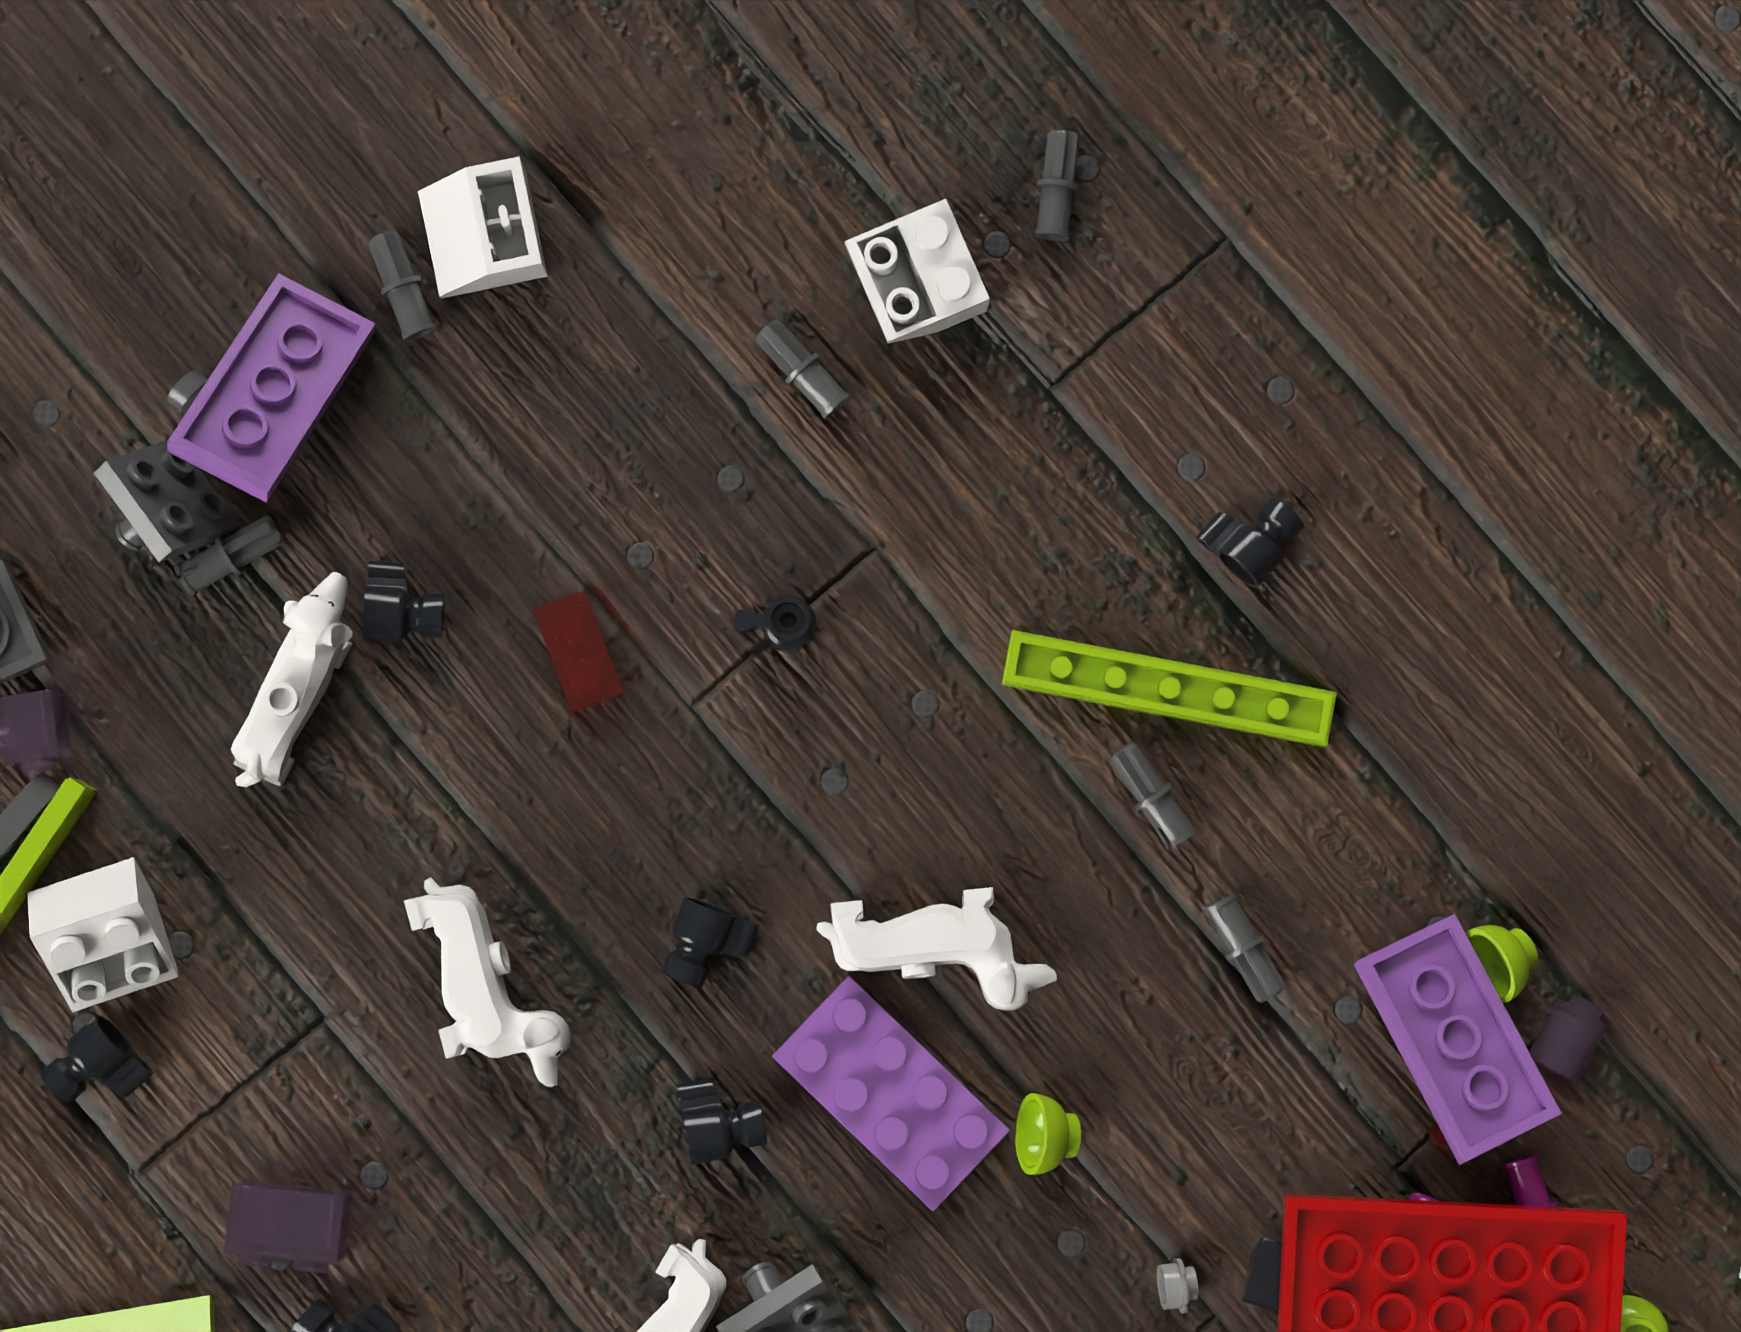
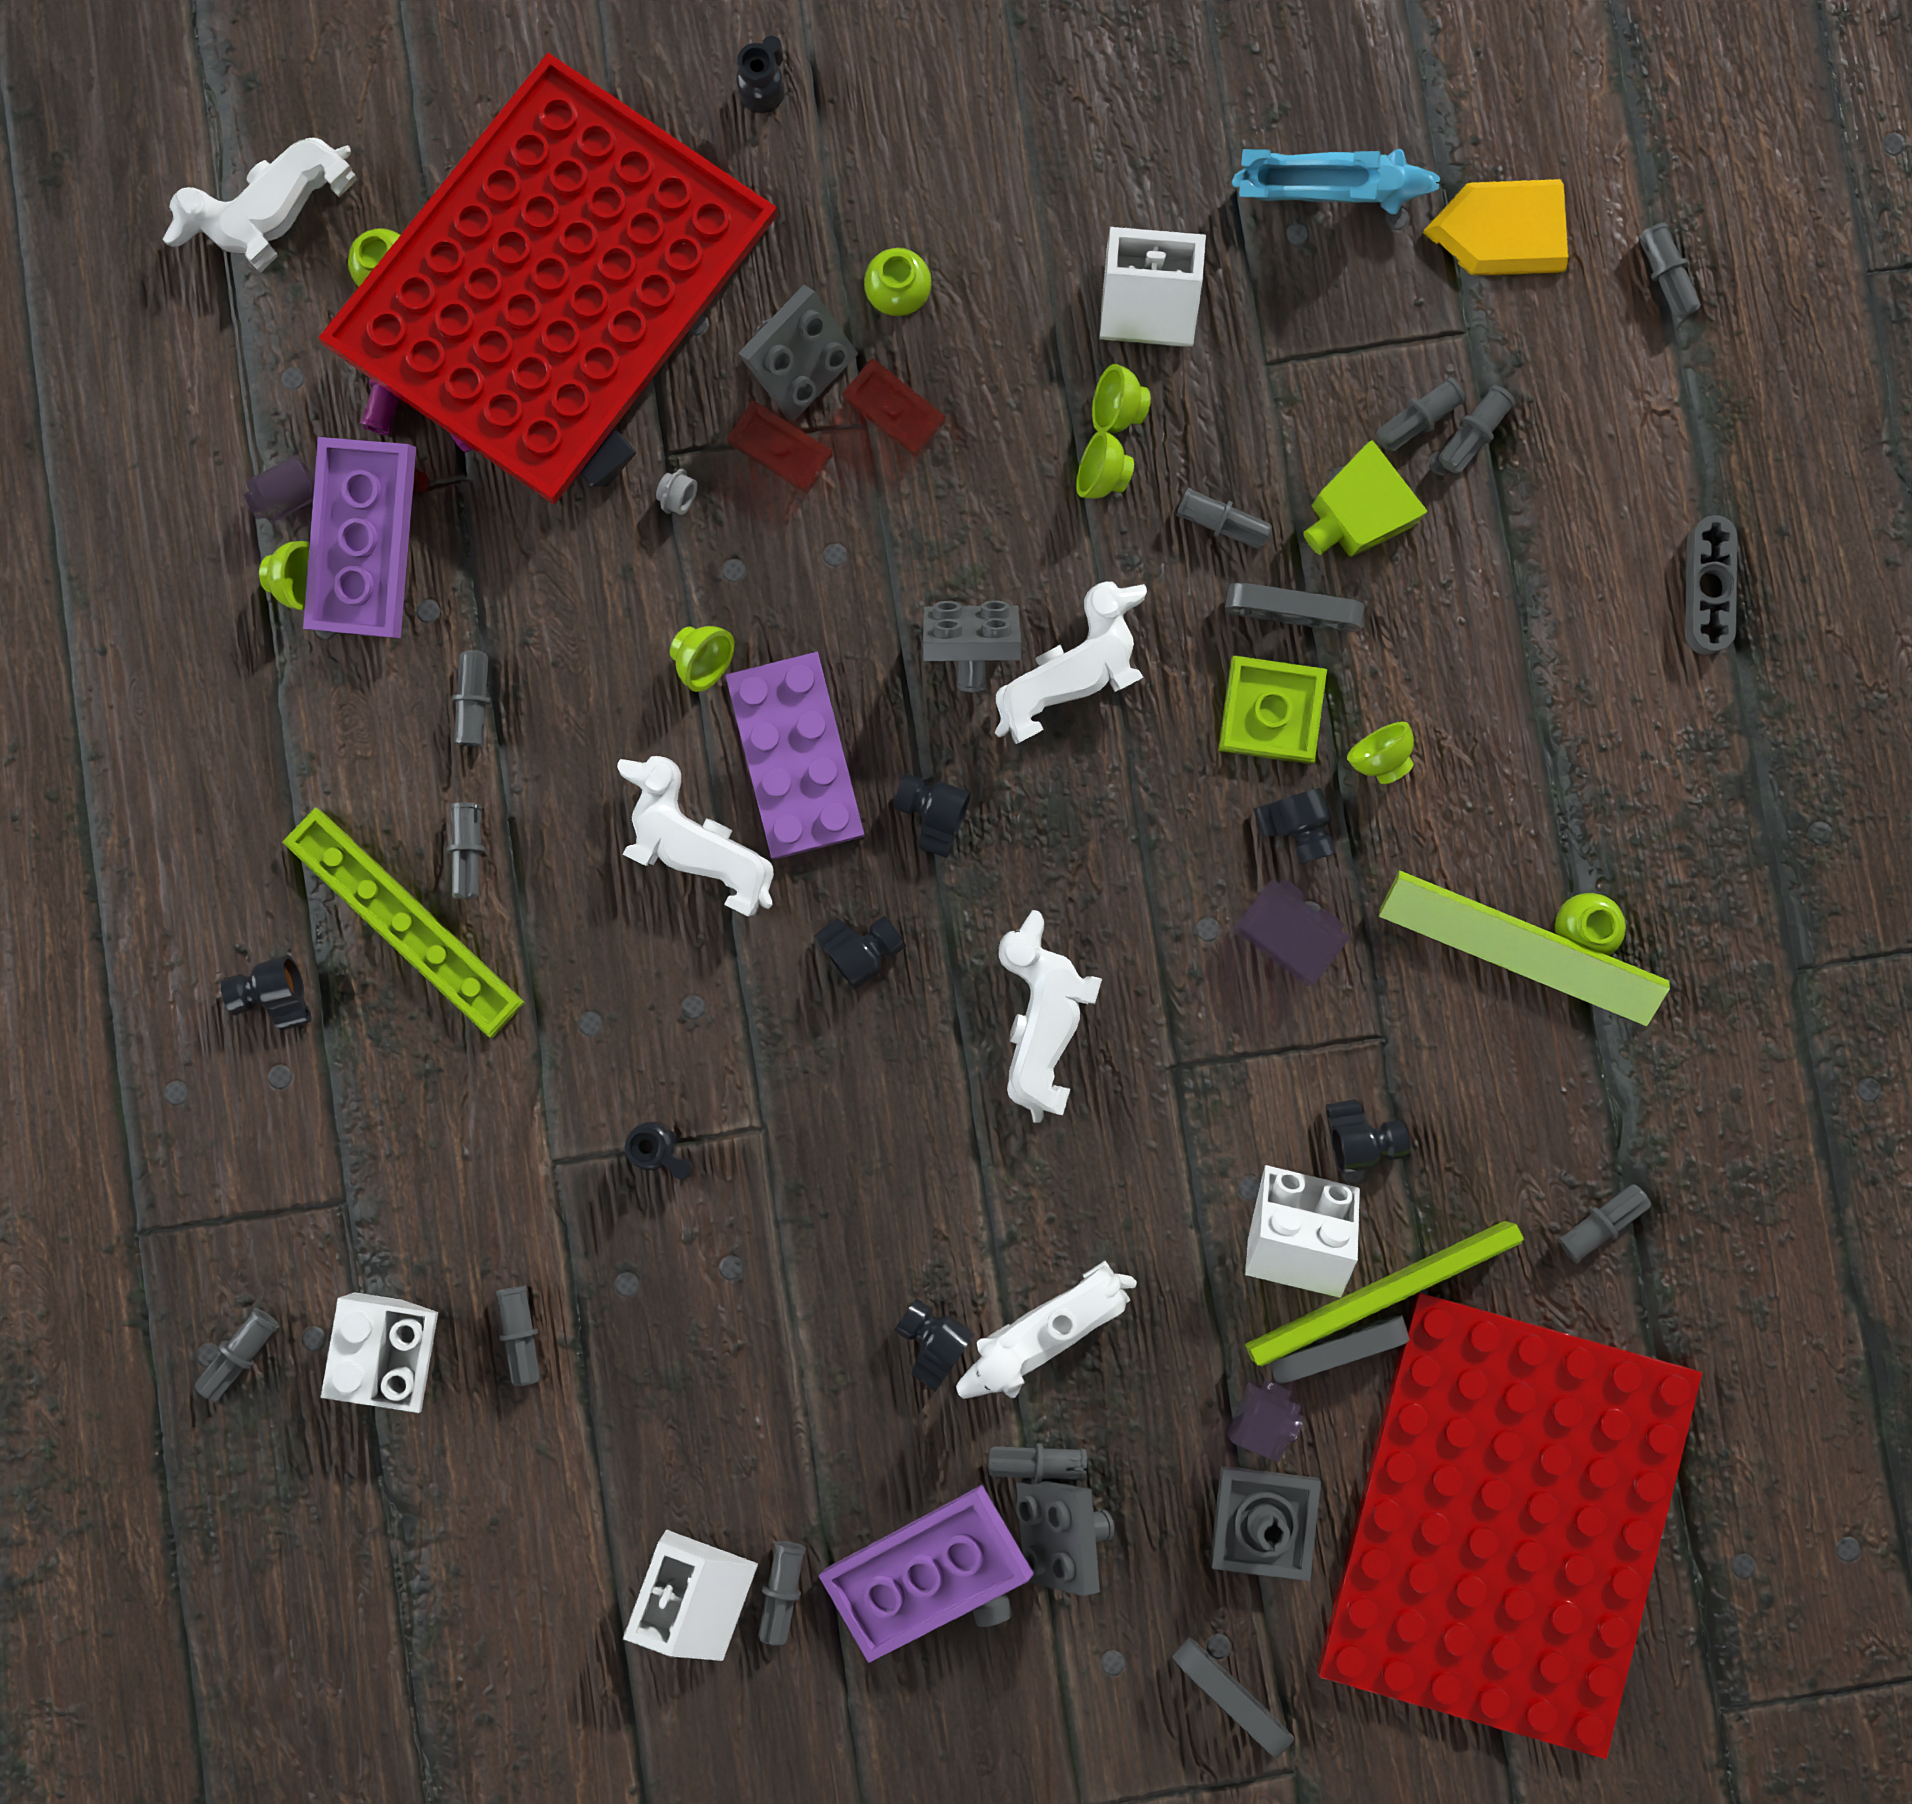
camera: 145 degrees left, 0 degrees up
clear red plate [533,590,624,714] -> none

